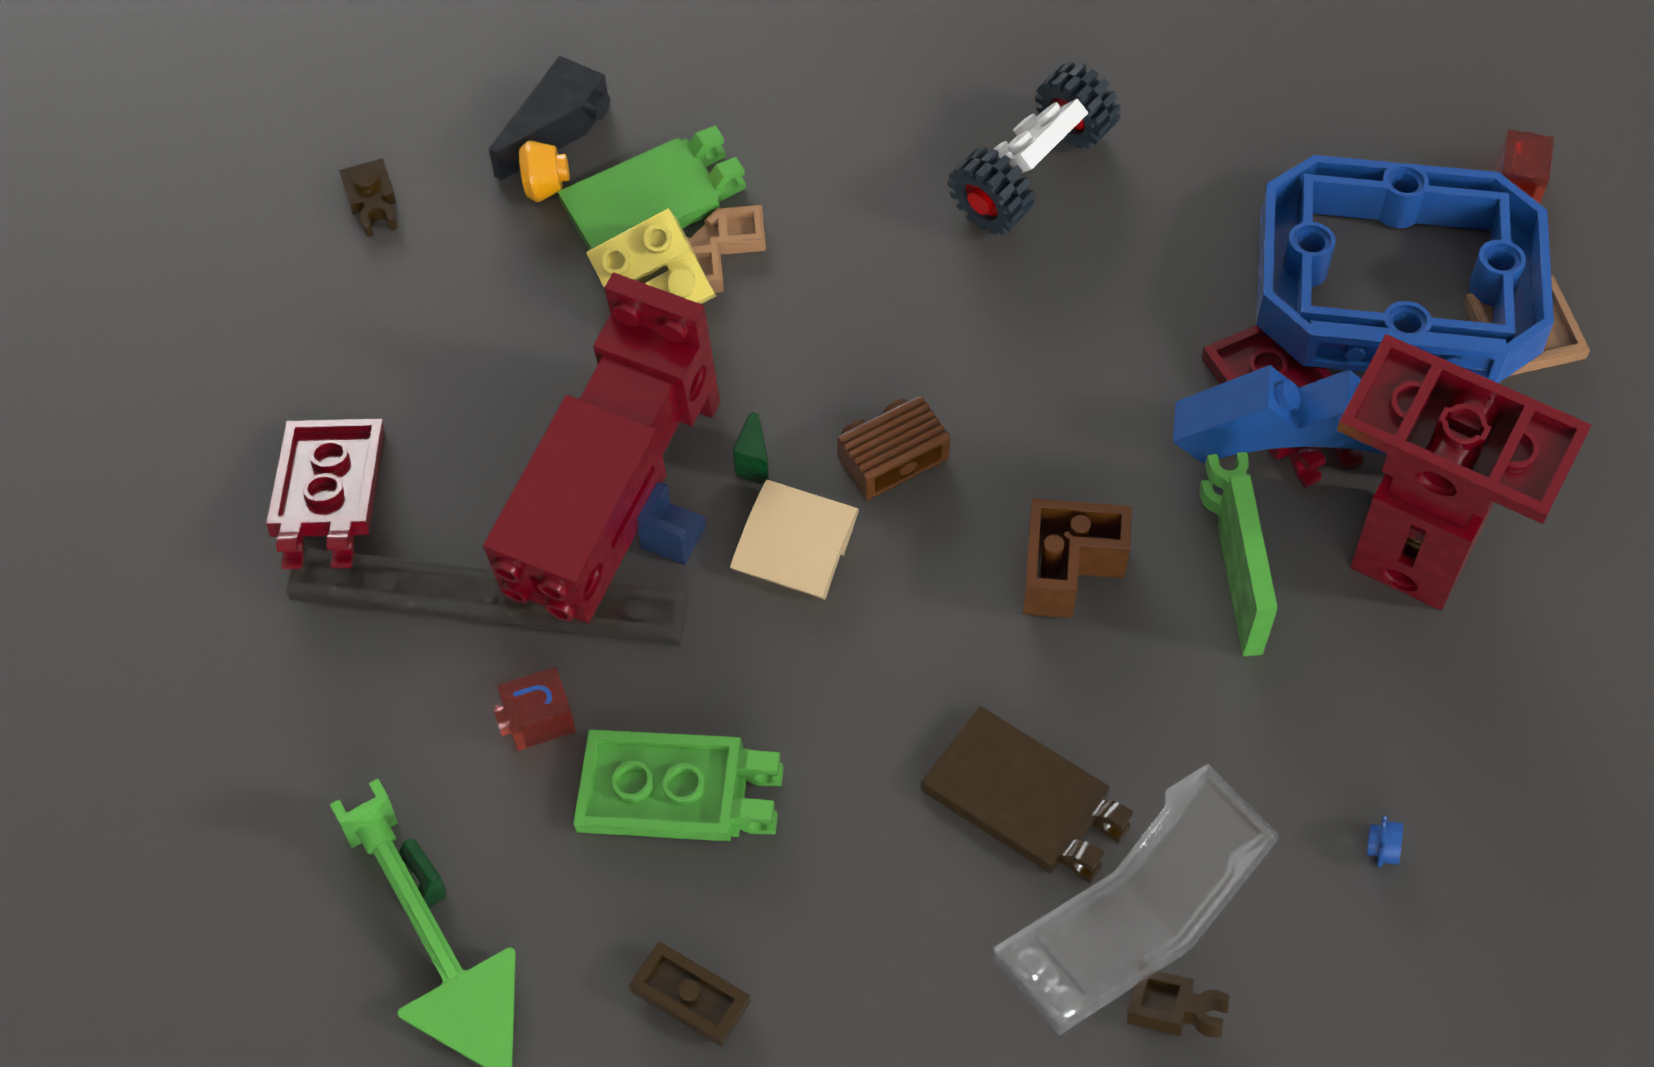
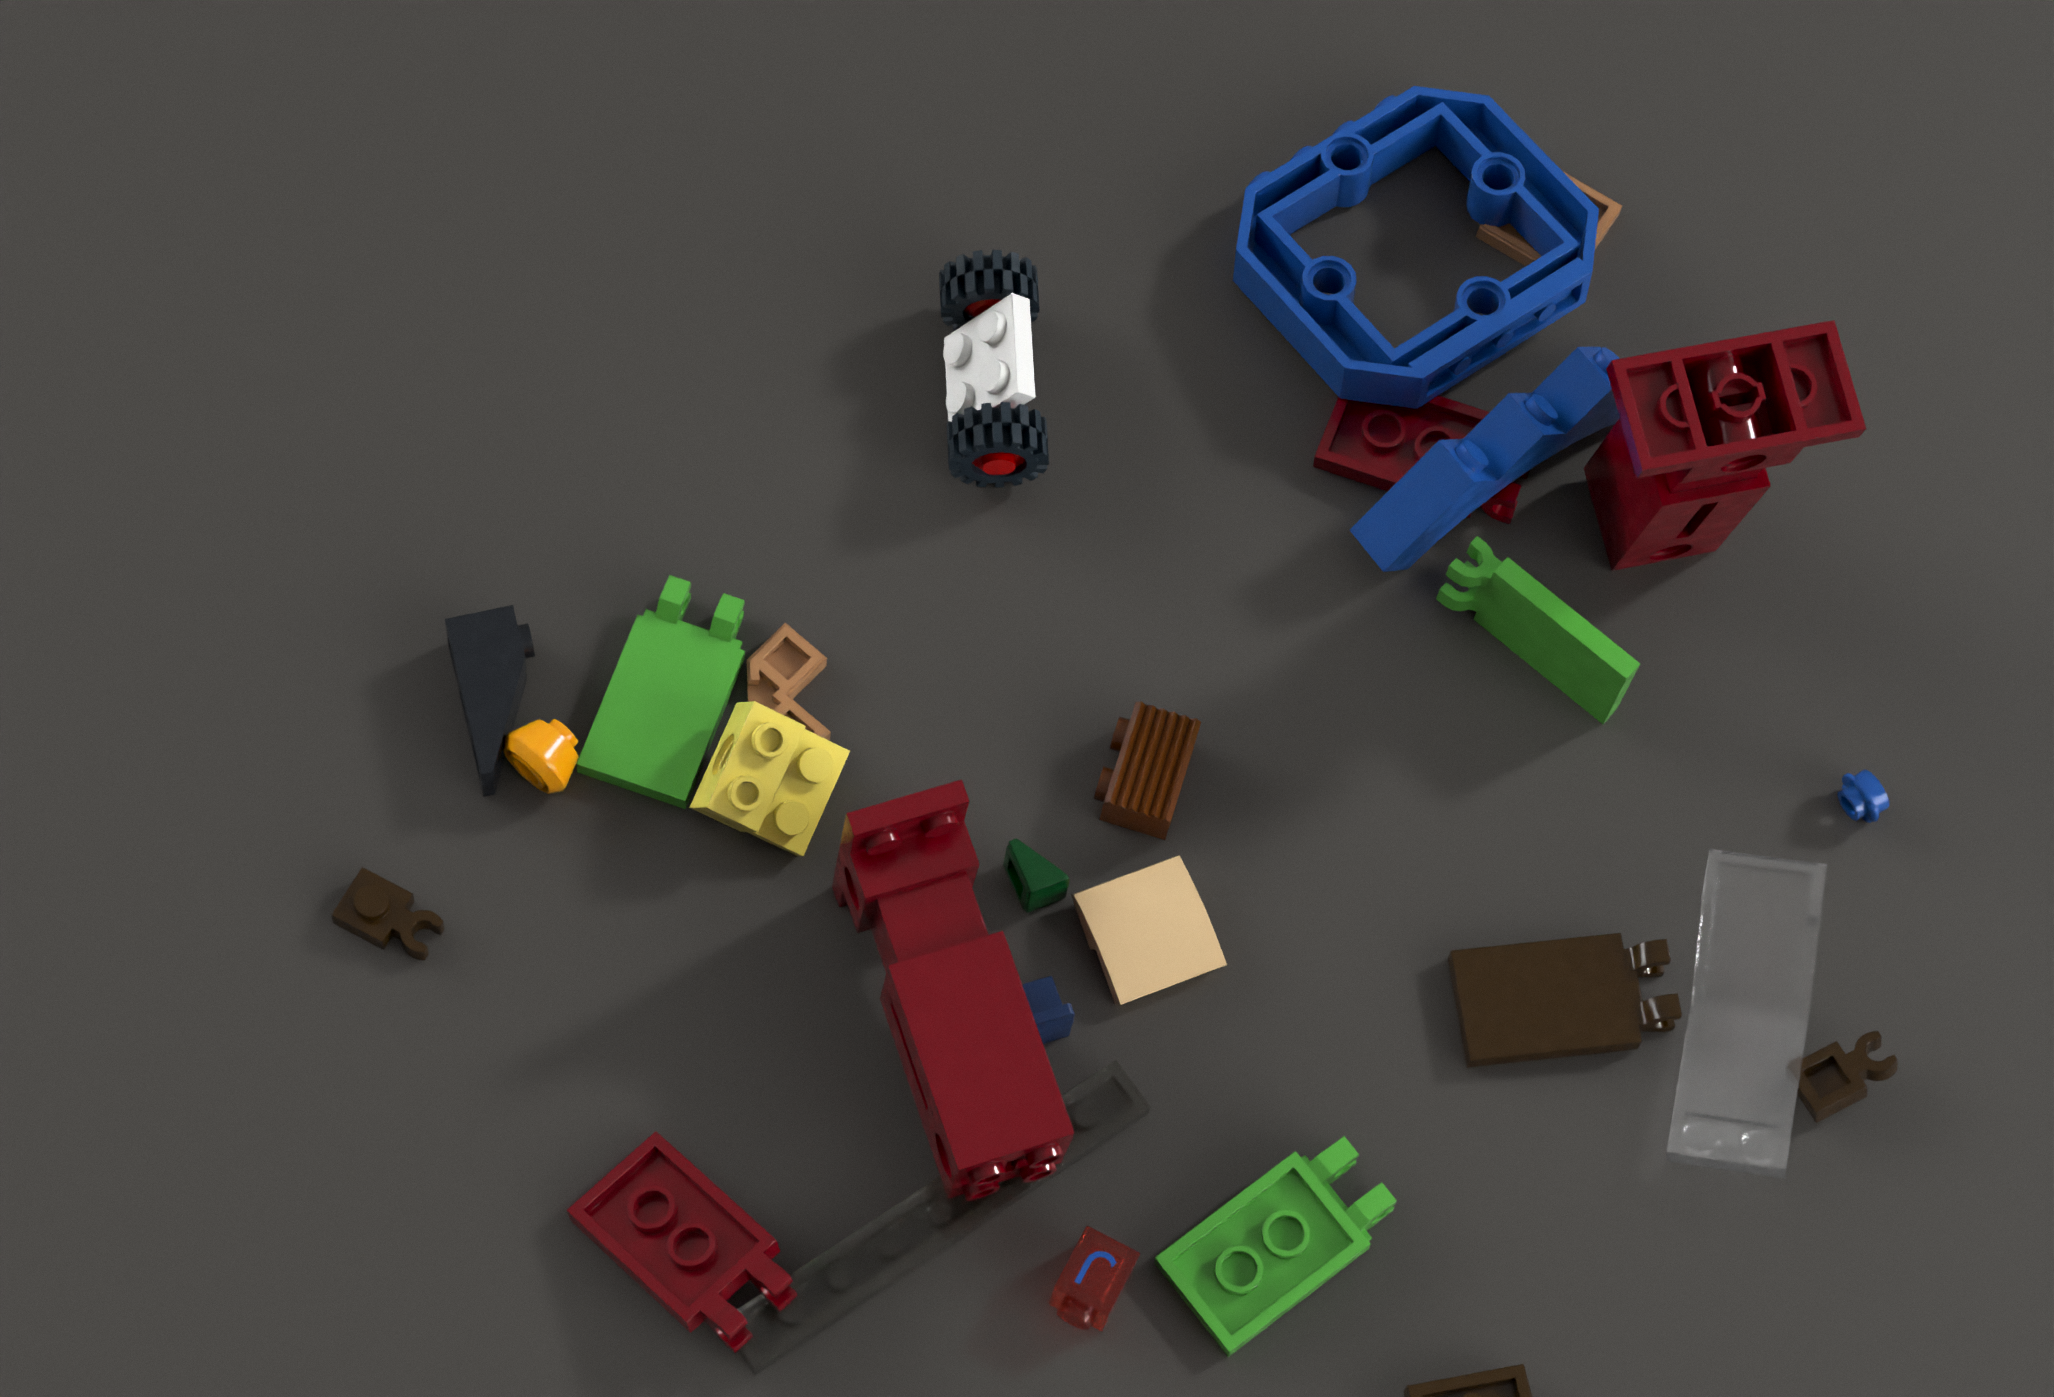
camera: 55 degrees left, 5 degrees up
reddish brown brick [1023,498,1132,618] -> none
clear red brick [1496,129,1554,204] -> none

